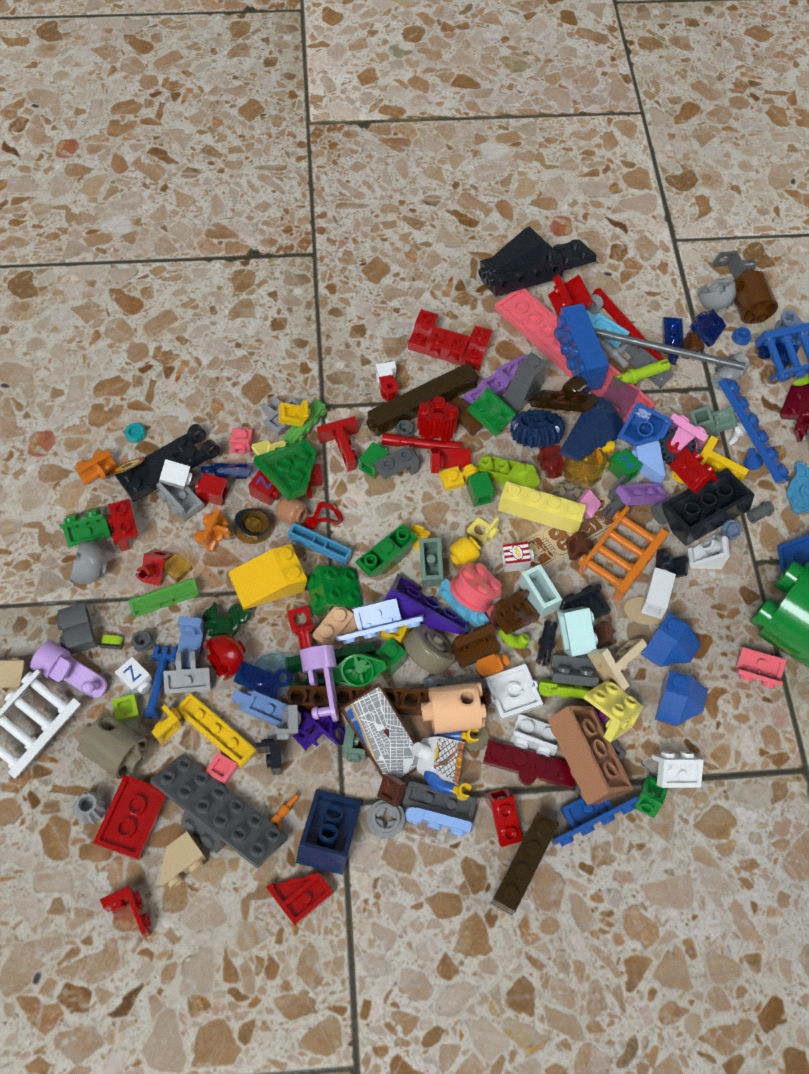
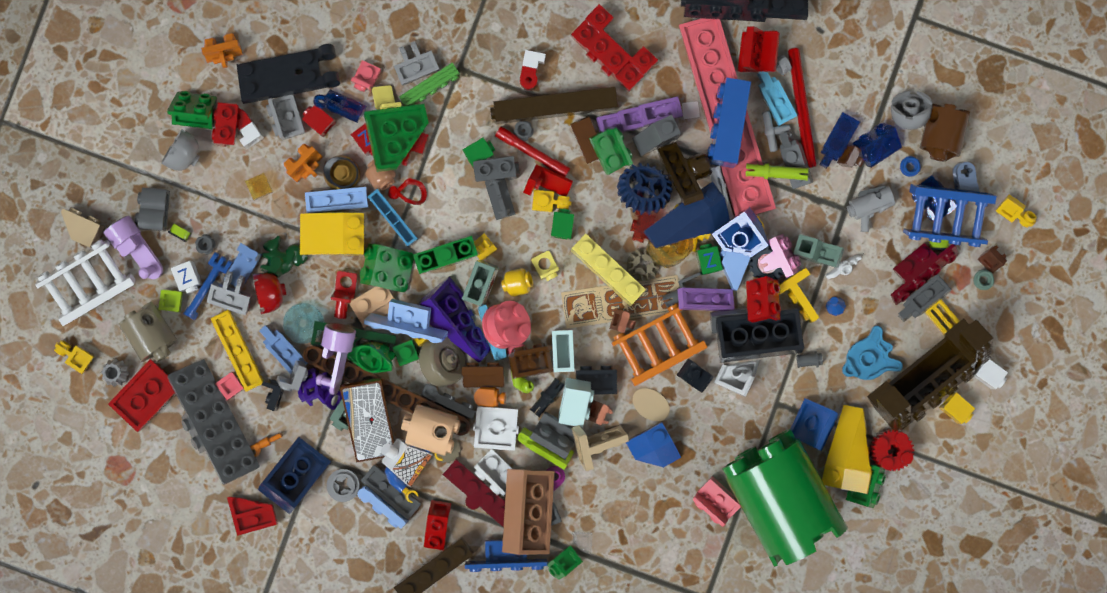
camera: 25 degrees right, 25 degrees up
red bracket [100,885,152,938] -> none
sticker [110,457,145,474] -> none
teal tile [124,423,146,444] -> none
bright green piece [128,579,200,618] -> none
red bracket [136,549,174,586] -> none
yellow bracket [151,704,183,745] -> none
white brick [159,459,193,489] -> none
tan slope [159,832,207,890] -> none
clear blue hinge [233,661,293,699] -> none
yellow bracket [278,400,310,427] -> none
red bracket [317,416,358,472] -> none
copper tile [377,774,408,807] -> none
red brick [417,396,458,442] -> none
lime slope [476,454,541,490] -> none
white brick [501,542,534,572] -> none
bright pink tile [576,489,602,519] -> none
light yellow bracket [584,680,644,743] -> none
dark grey piece [594,328,745,370] -> none
clear purple piece [602,377,639,421] -> none
white brick [640,567,676,619] -> none
white bracket [652,751,704,788] -> none
blue slope [655,670,708,726] -> none
dark grey bracket [712,251,756,279] -> none
blue plate [718,378,790,484] -> none
sand blue plate [721,519,742,540] -> none
none -> yellow plate [54,340,95,374]
none -> white leg [237,108,264,149]
none -> light blue plate [305,187,369,213]
none -> dark grey hinge [485,178,516,220]

